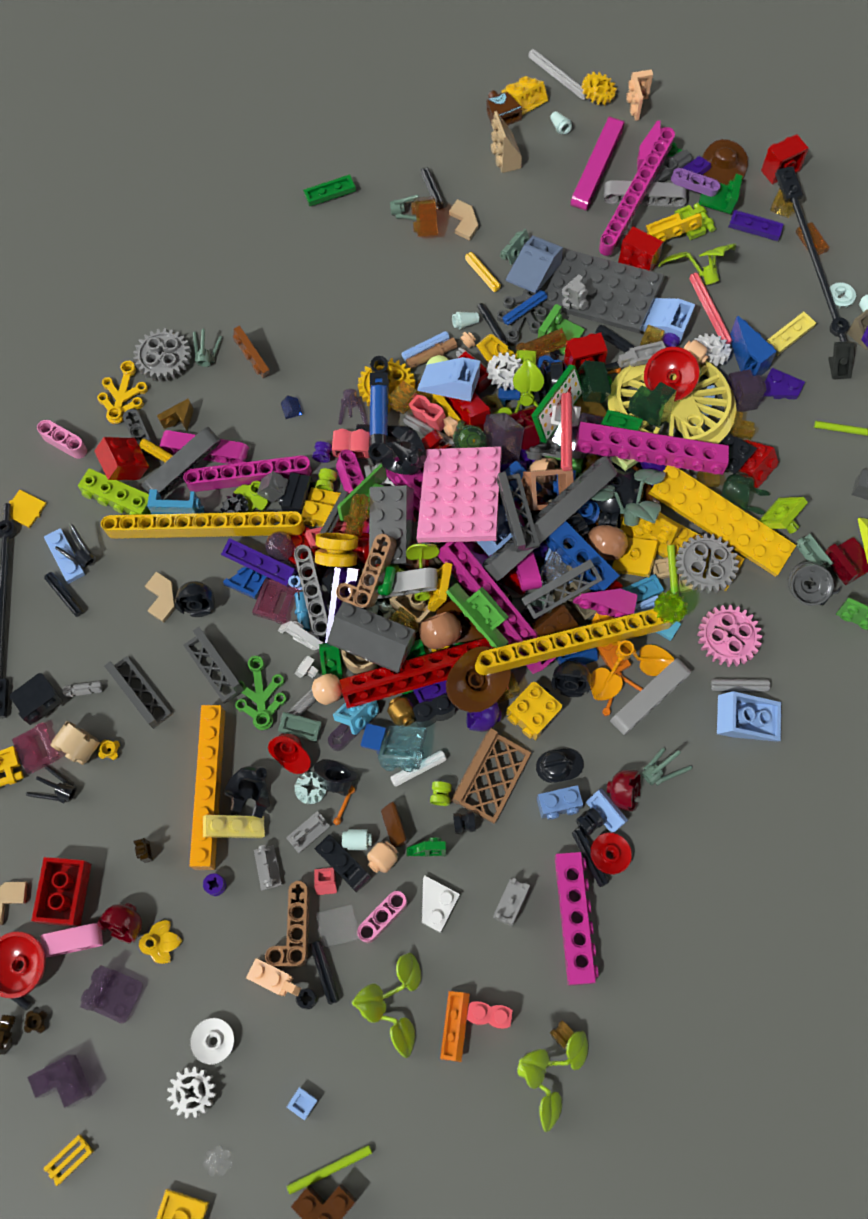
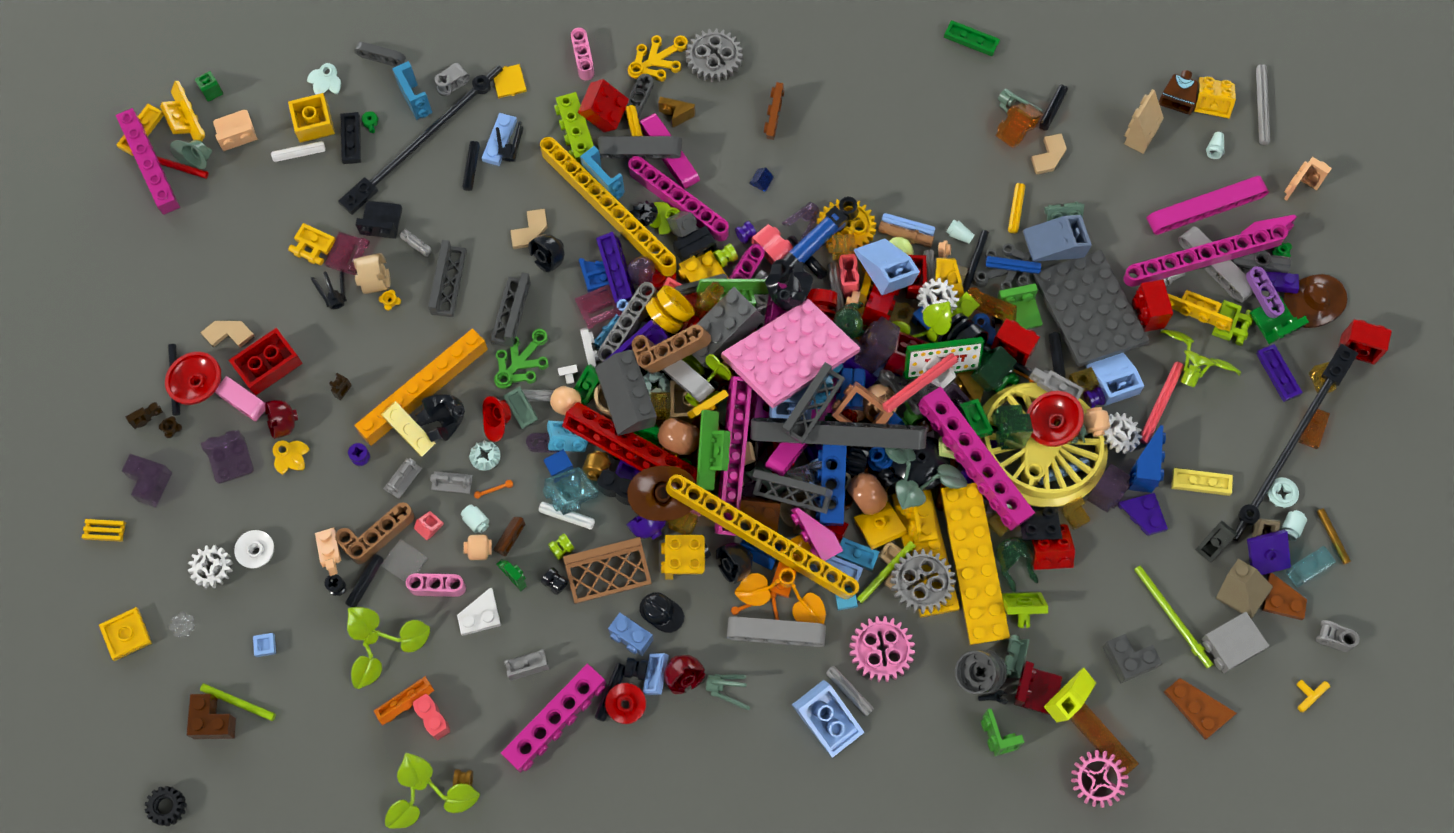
camera: 45 degrees right, 0 degrees up
sand green plant [193,328,222,367] -> none
black piece [314,760,357,796] -> none
black plate [314,834,371,893] -> none
green arm [378,567,396,596] -> none
light grey piece [562,275,588,310] -> none
yellow gear [581,72,617,105] -> none
clear neon green gear [654,590,688,625] -> none

